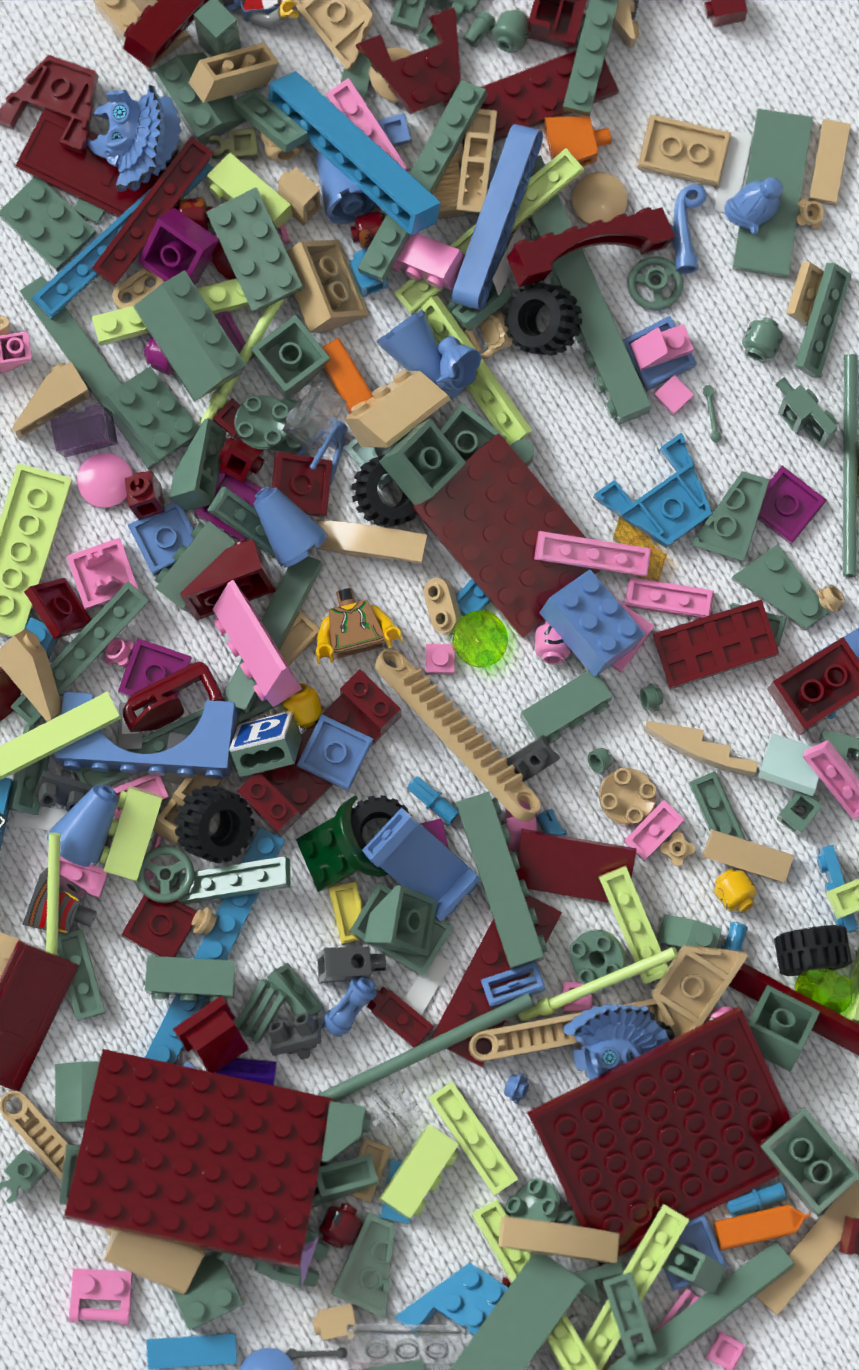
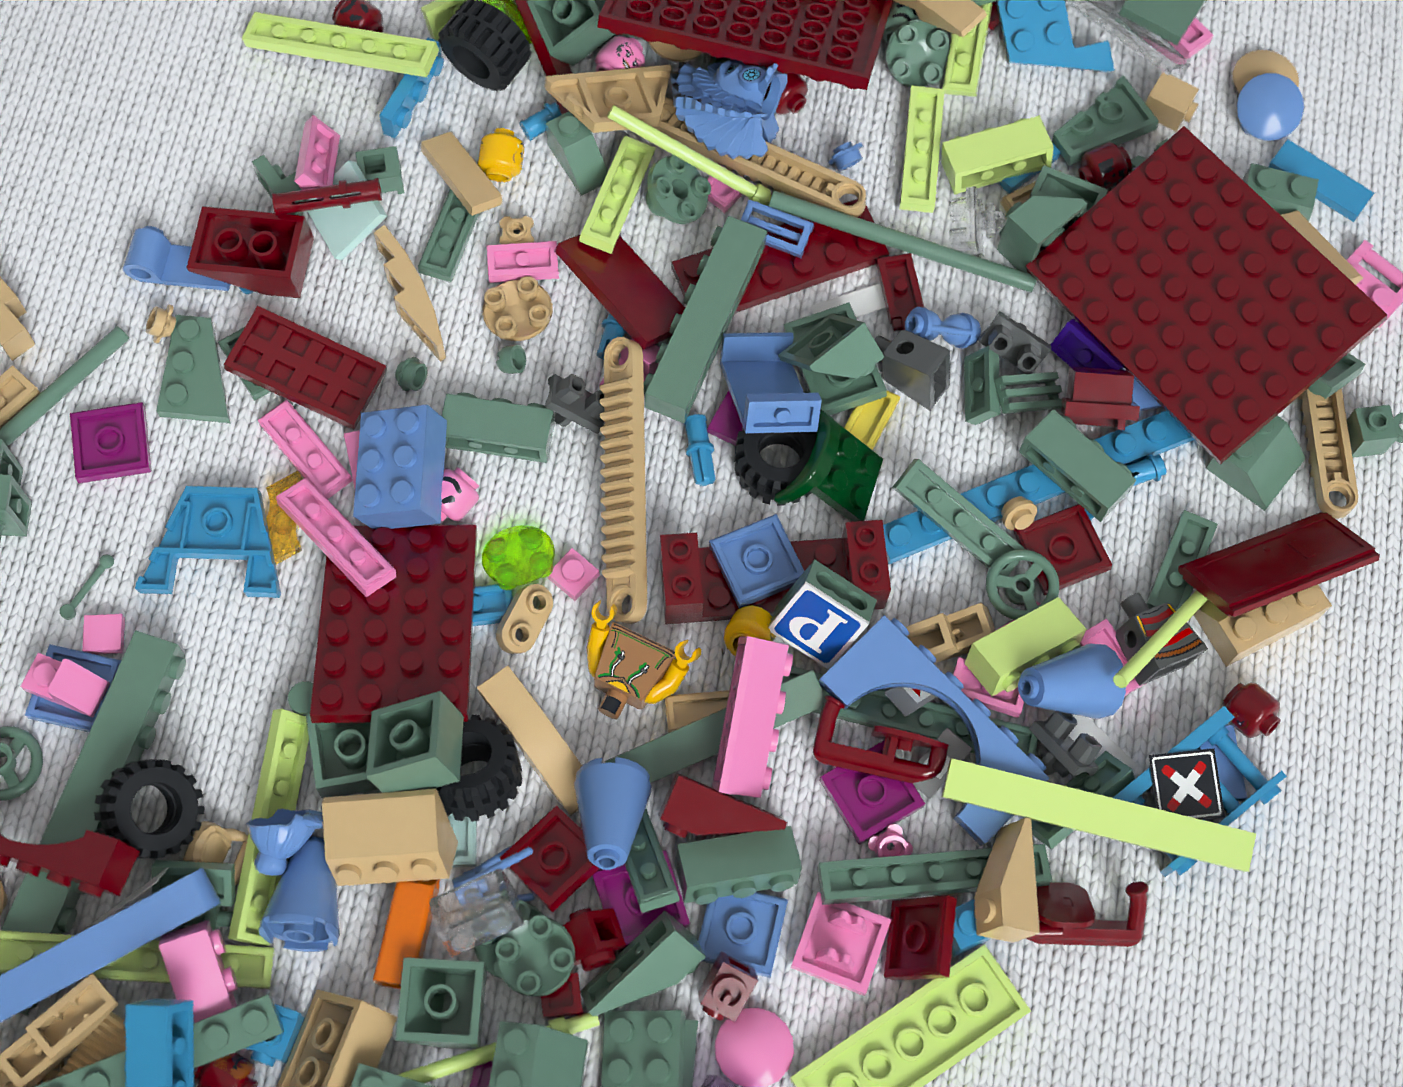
camera: 145 degrees left, 10 degrees down
black tyre [174,785,255,863] -> none
dark grey hinge [286,1347,348,1360] -> none
sand green wing [690,471,770,561] -> none
none -> dark red pin [272,178,382,216]
none -> dark azure pin [1126,454,1166,486]

